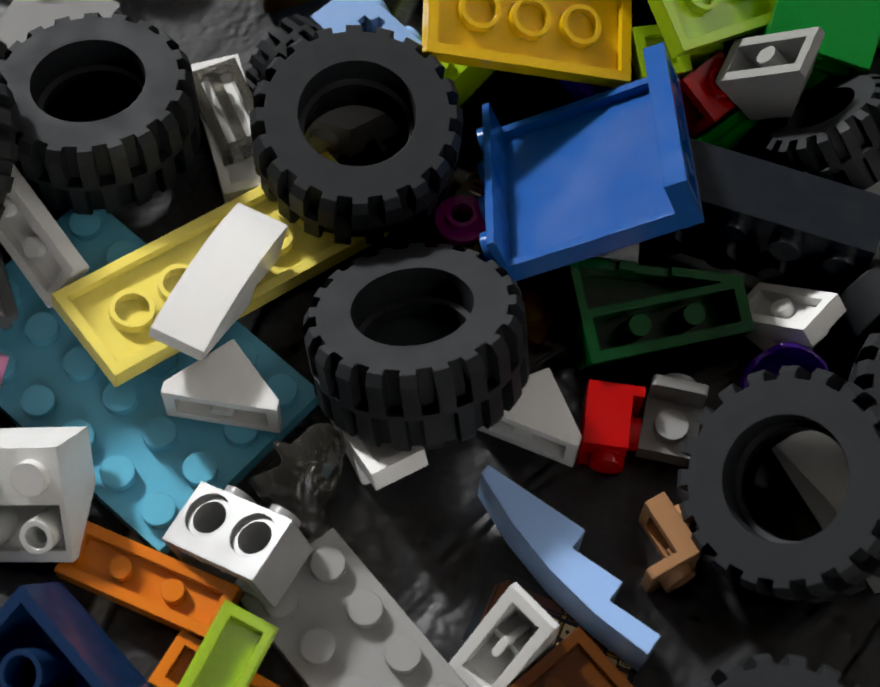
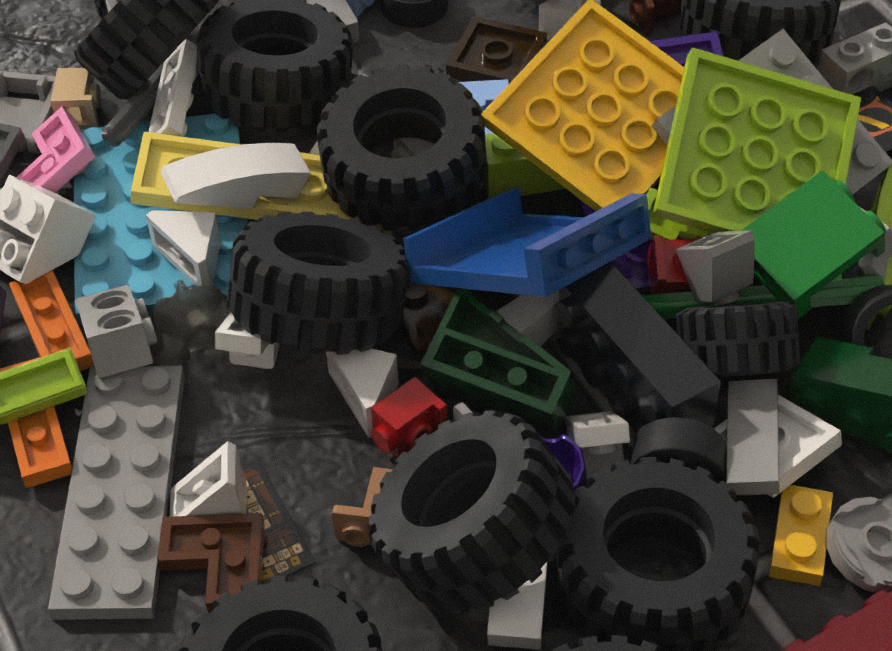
camera: 45 degrees right, 15 degrees down
light blue slope [478,465,661,673] -> none

